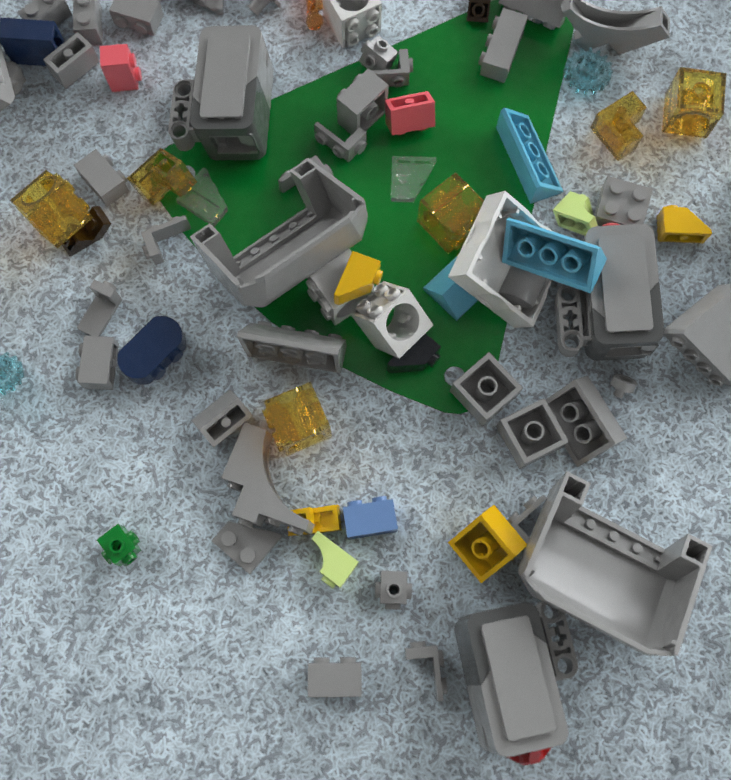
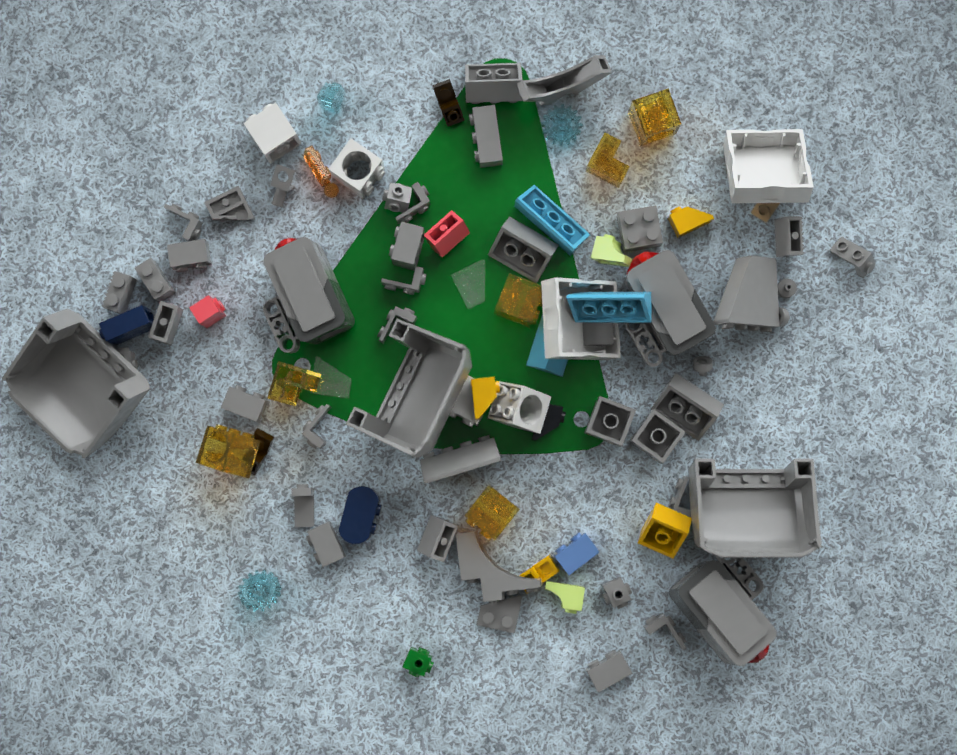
camera: 25 degrees left, 10 degrees up
none -> light grey slope [488,216,559,283]

